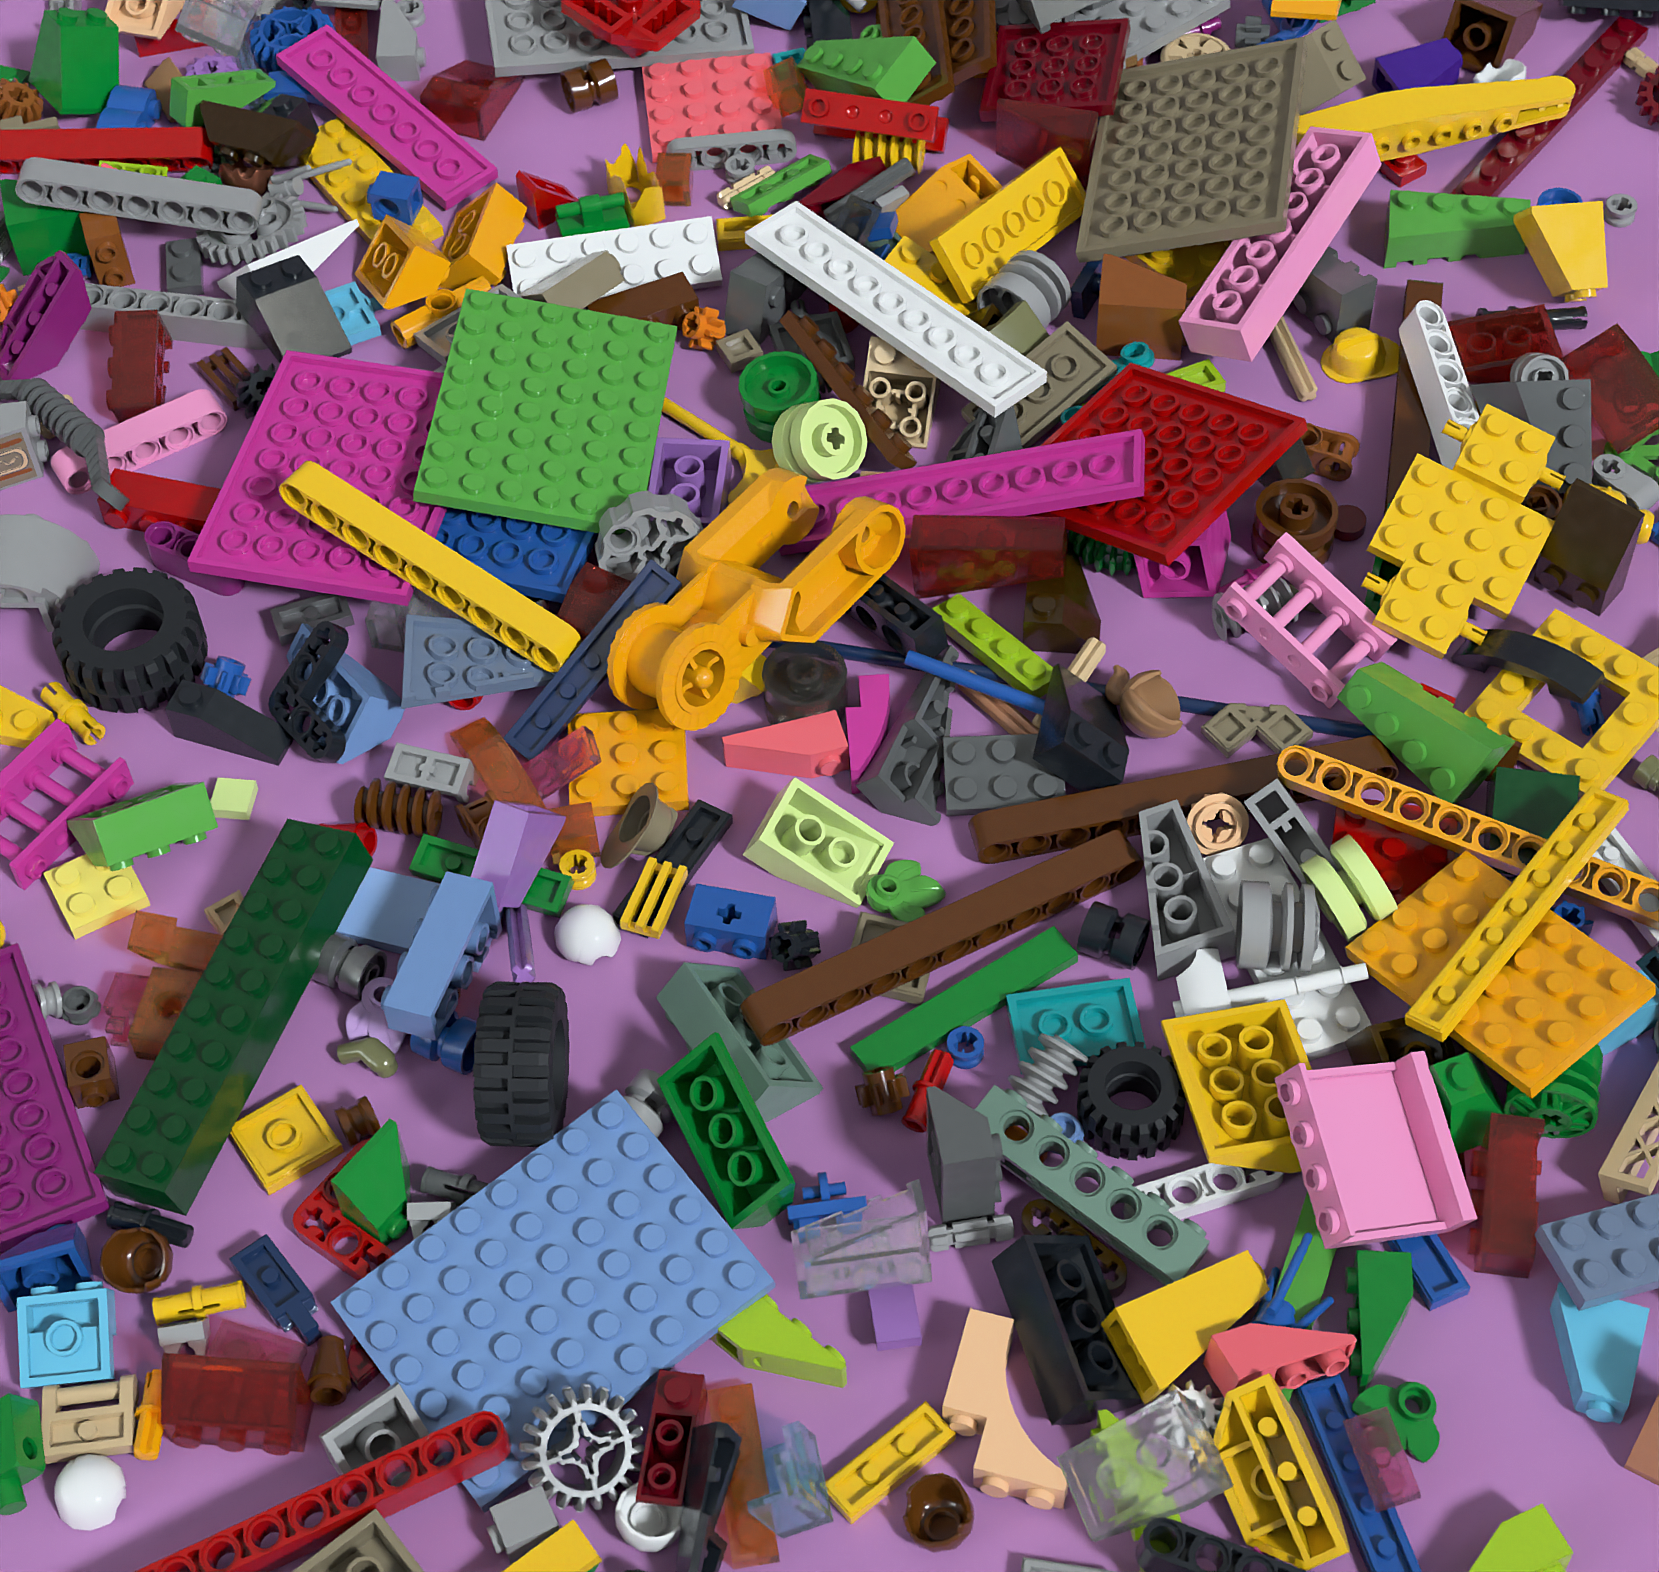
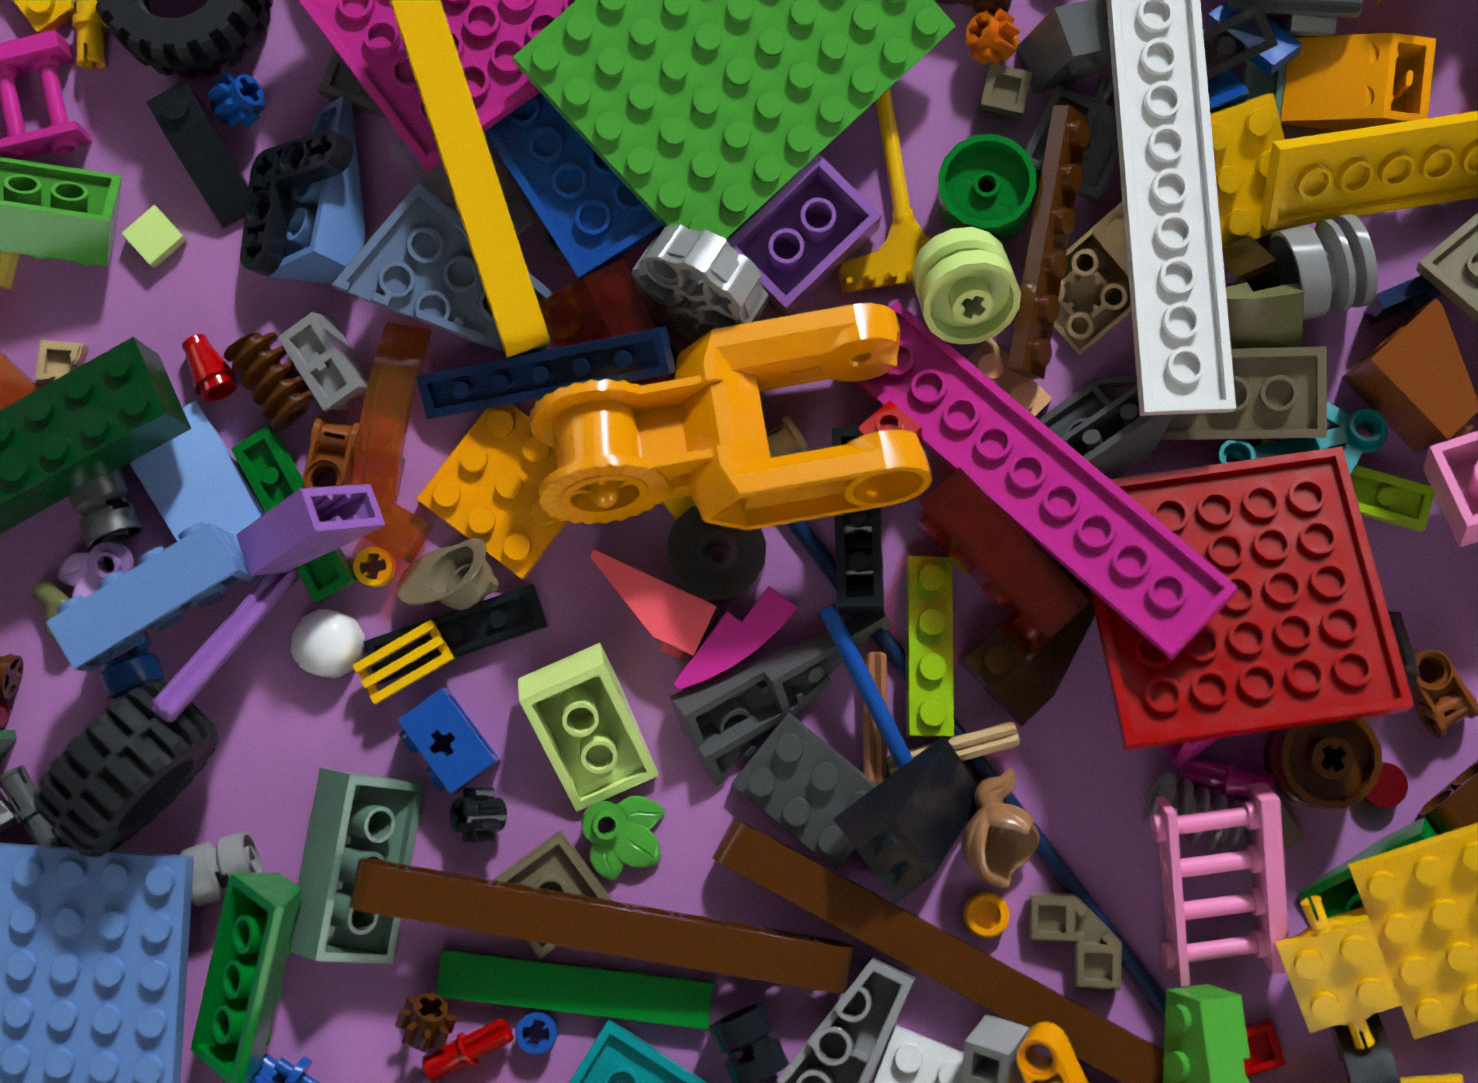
camera: 40 degrees right, 30 degrees up
clear pink plate [522,725,602,802] -> none
light nougat gear [1186,792,1249,856] -> none
none -> light orange tile [962,891,1010,938]

